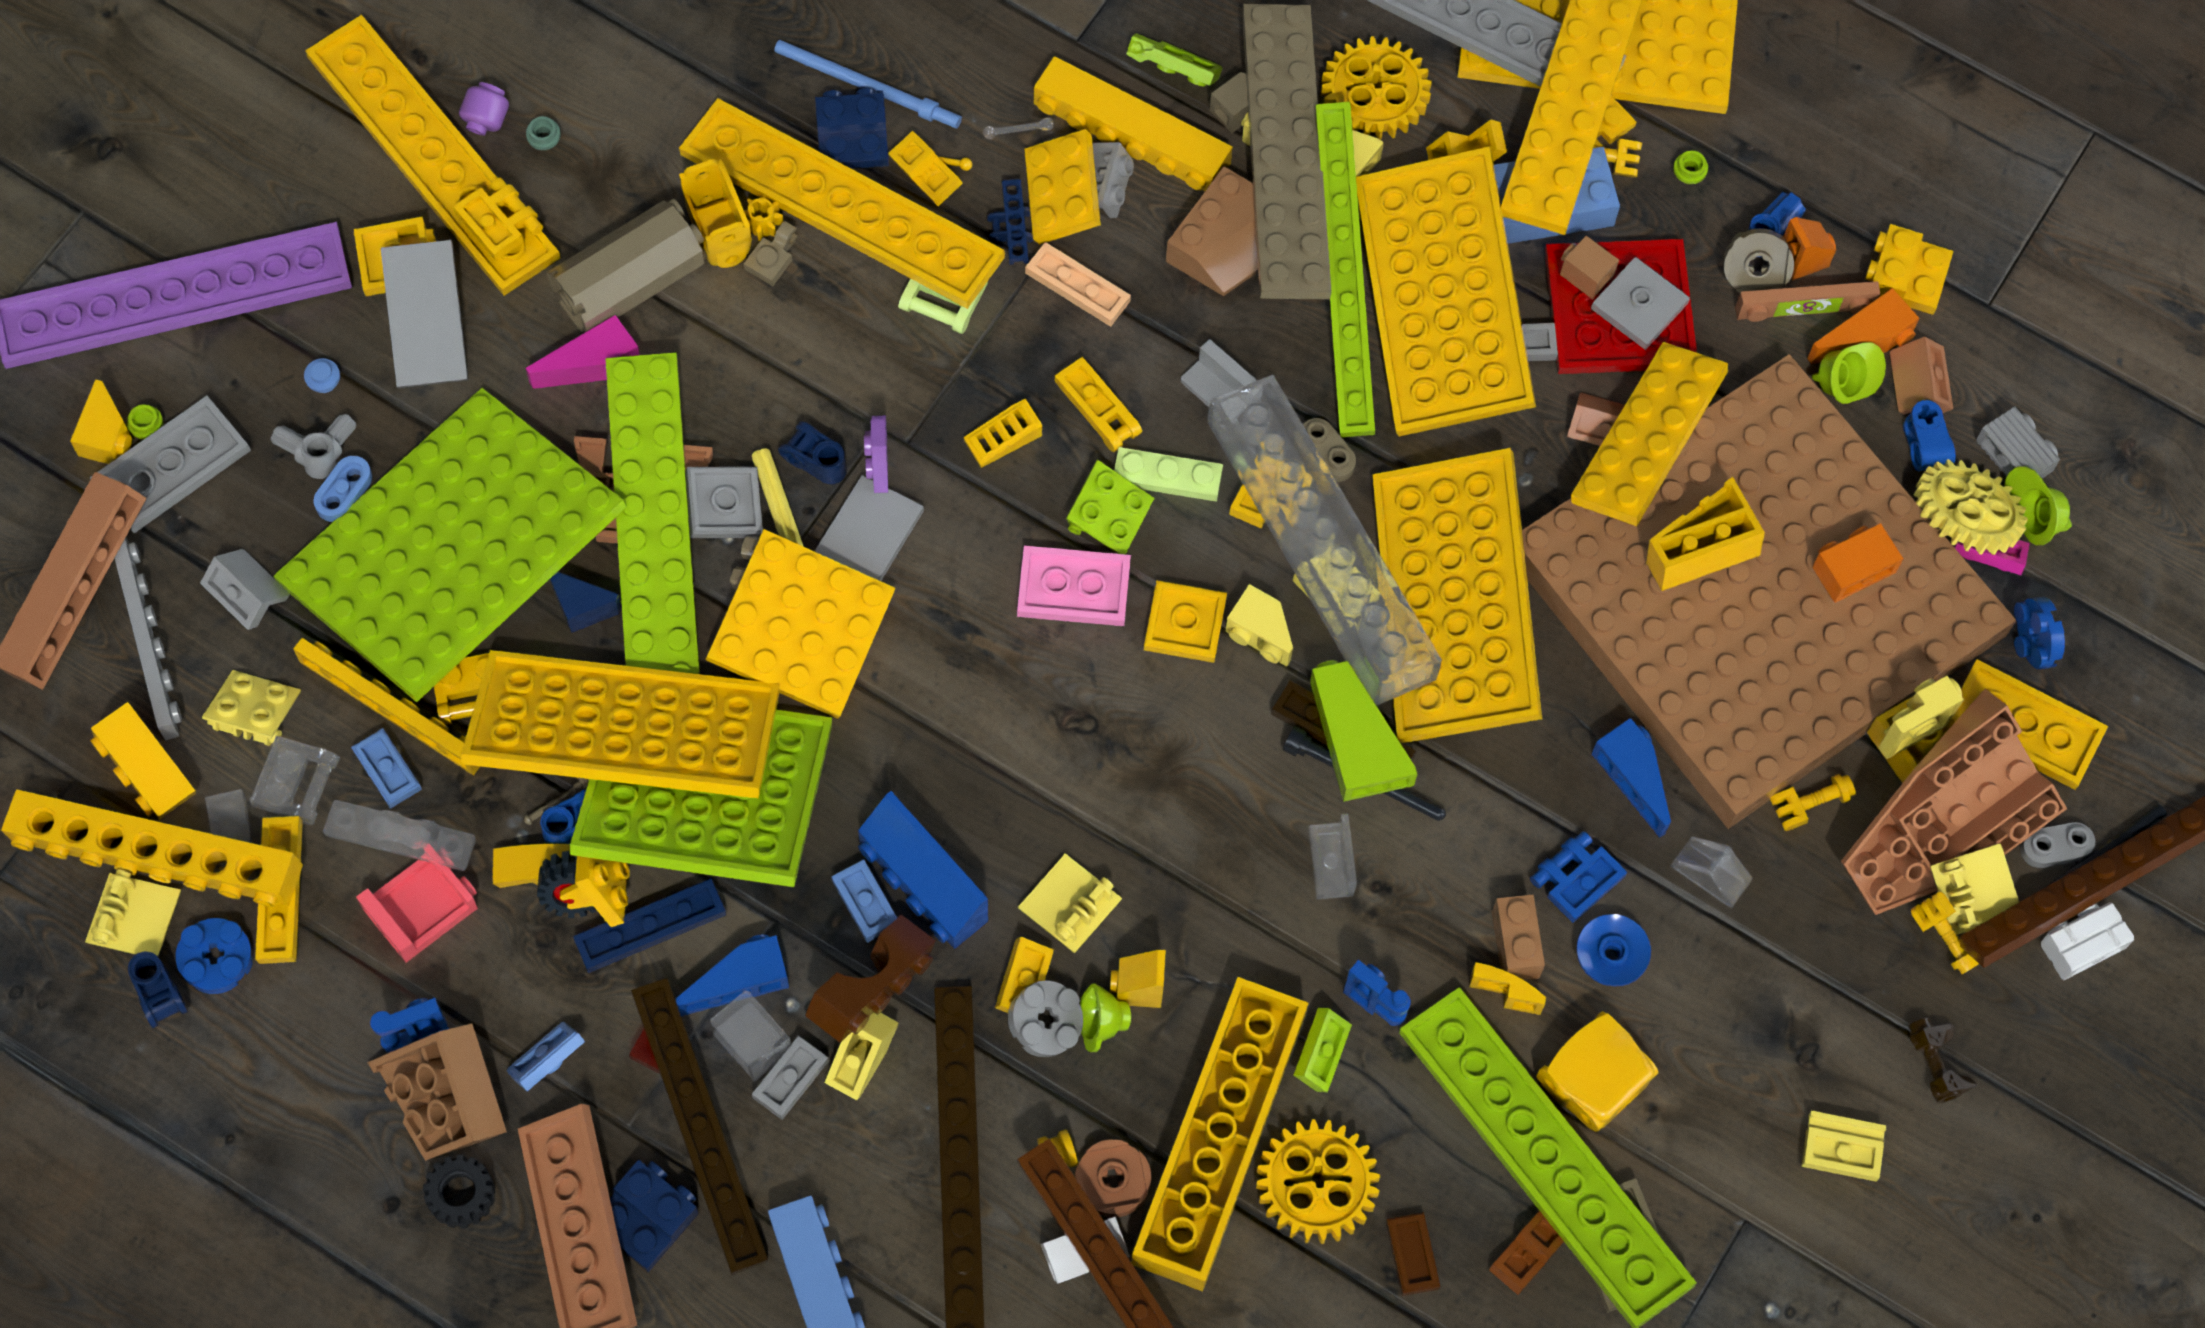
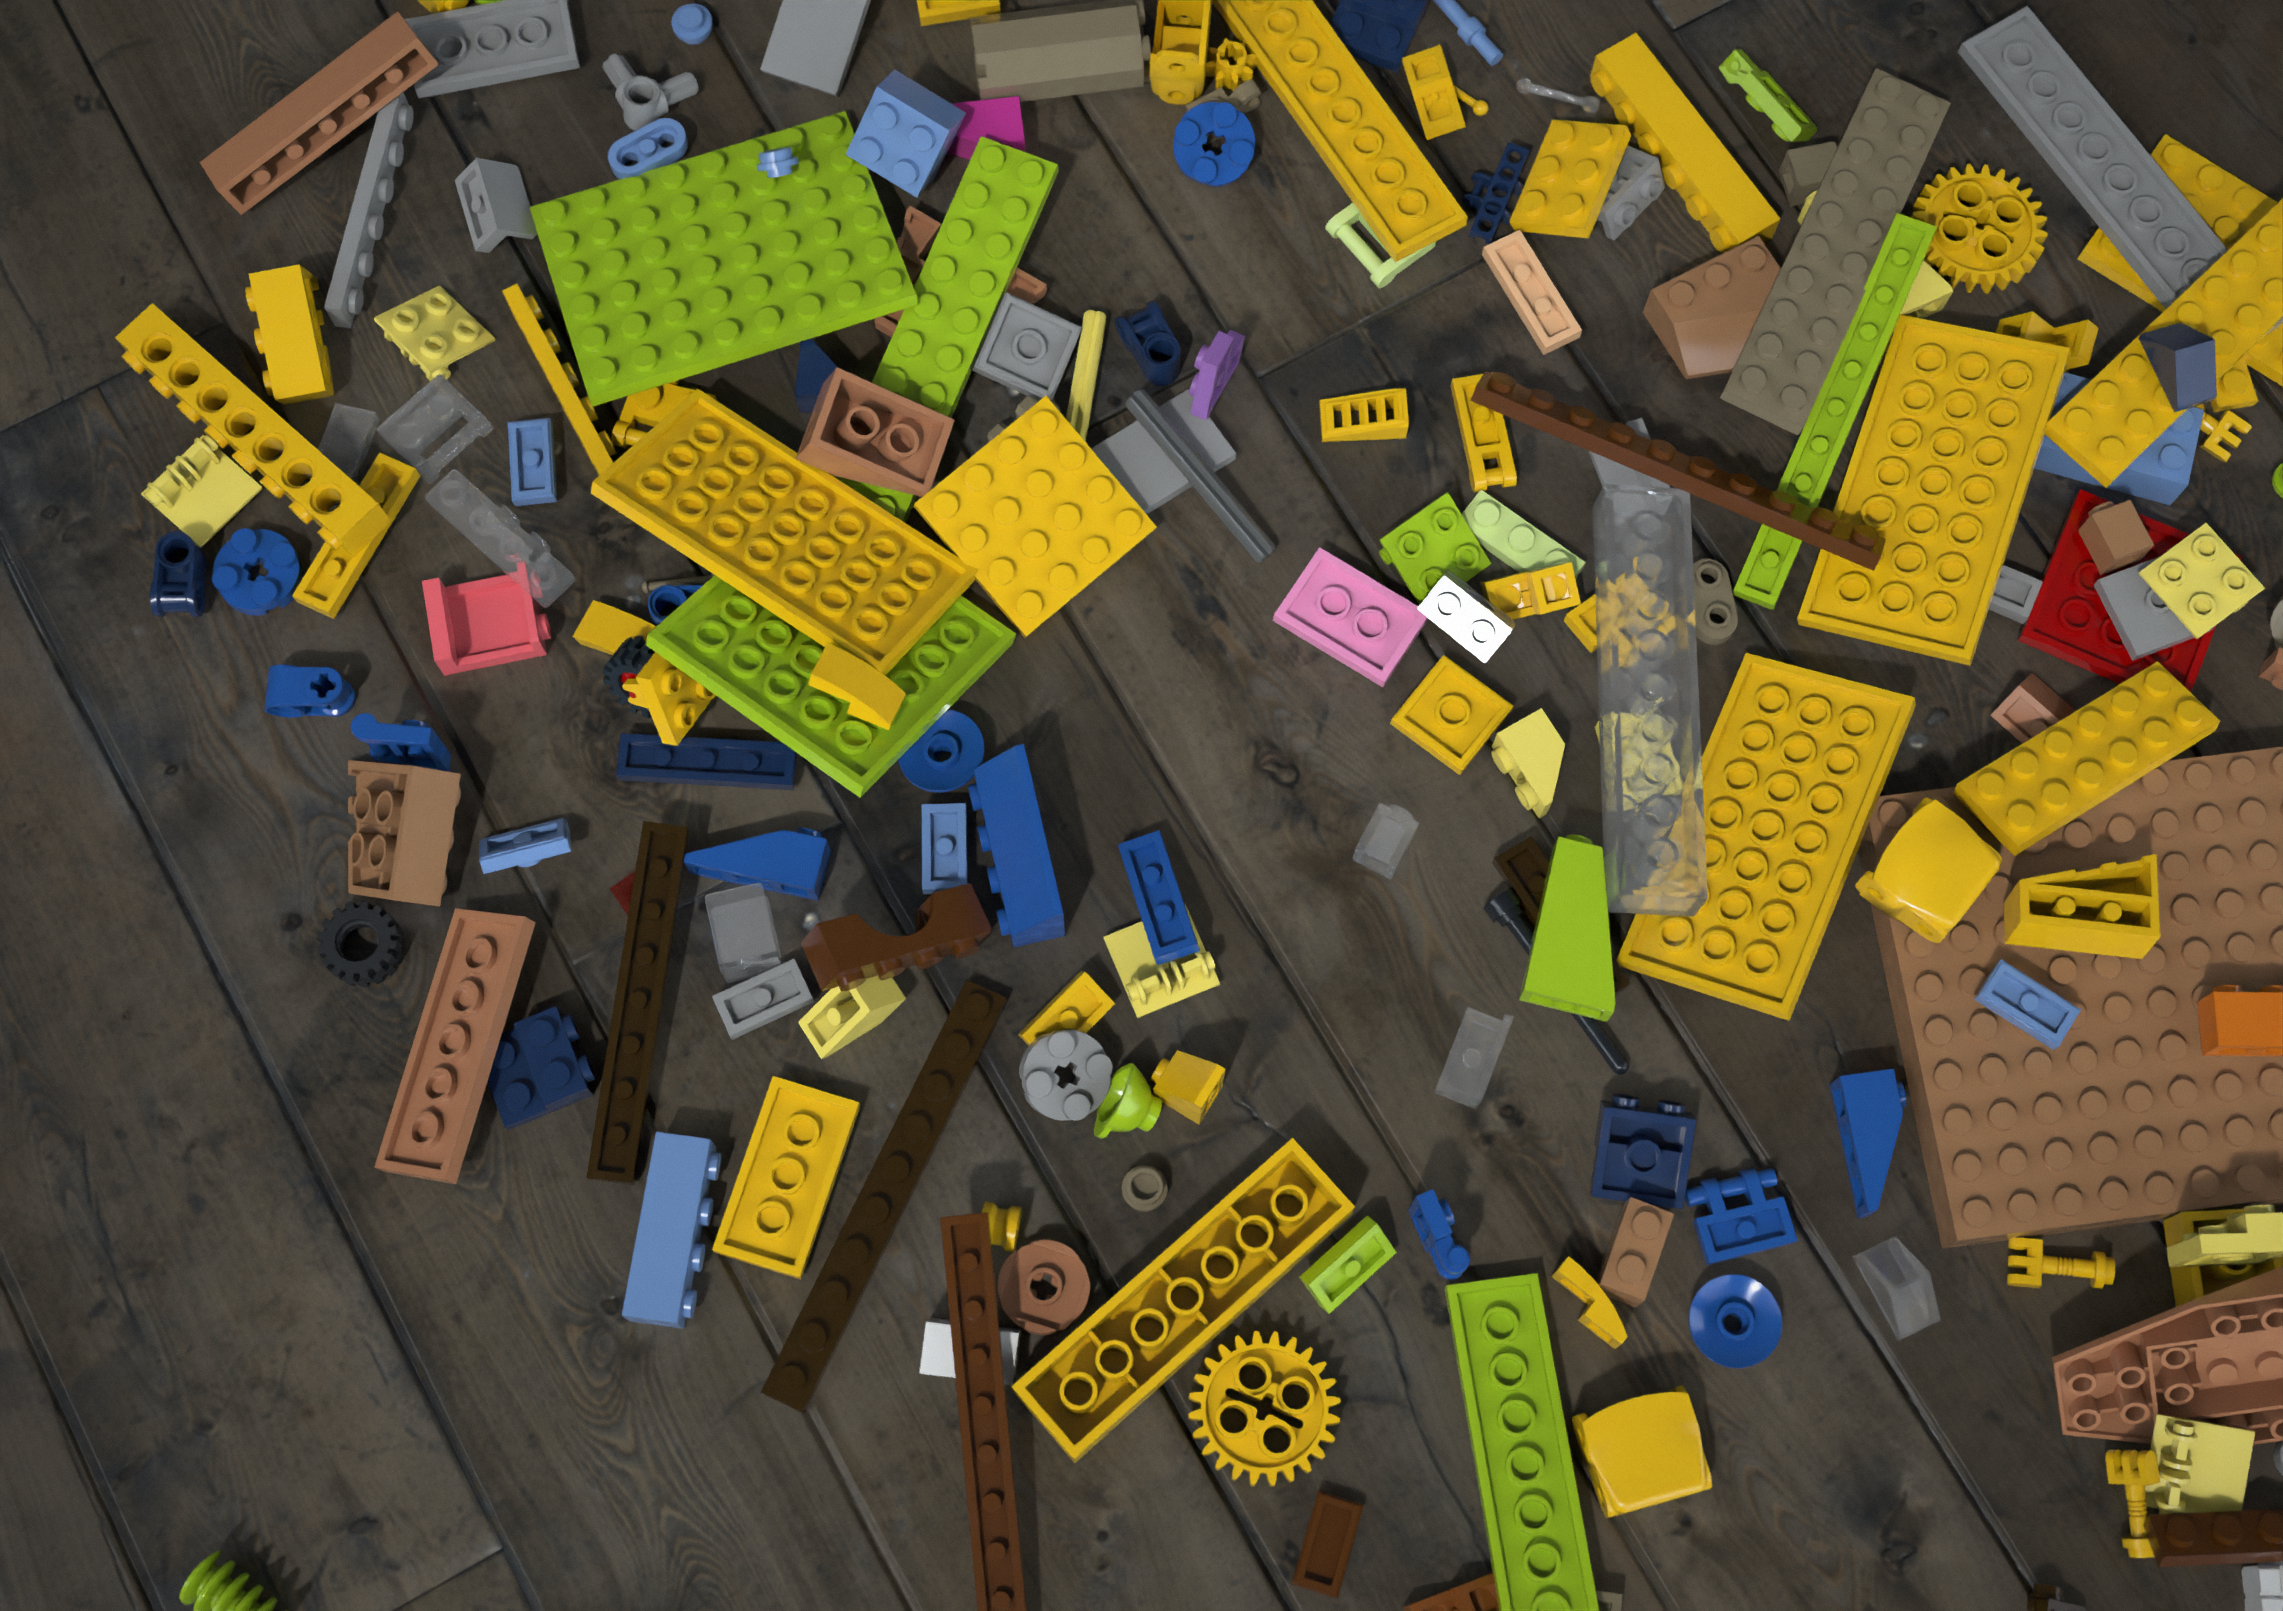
camera: 30 degrees right, 5 degrees up
none -> blue piece [264,664,356,718]
none -> yellow plate [712,1076,861,1280]
none -> medium blue plate [756,147,799,178]
none -> nougat slope [796,367,954,497]
none -> yellow slope [808,643,906,730]
none -> medium blue brick [846,69,966,198]
none -> blue dish [898,710,985,793]
none -> blue plate [1118,830,1200,966]
none -> dark tan plate [1122,1165,1168,1212]
none -> dark grey axle [1126,389,1275,562]
none -> blue plate [1173,102,1255,187]
none -> clear brick [1352,803,1419,880]
none -> brick [1417,569,1516,663]
none -> reddish brown plate [1470,371,1886,571]
none -> yellow slope [1480,562,1581,620]
none -> dark blue plate [1590,1094,1697,1209]
none -> yellow piece [1855,797,2003,943]
none -> medium blue plate [1974,959,2081,1050]
none -> light yellow hinge [2138,523,2265,639]
none -> slope [2139,322,2217,412]

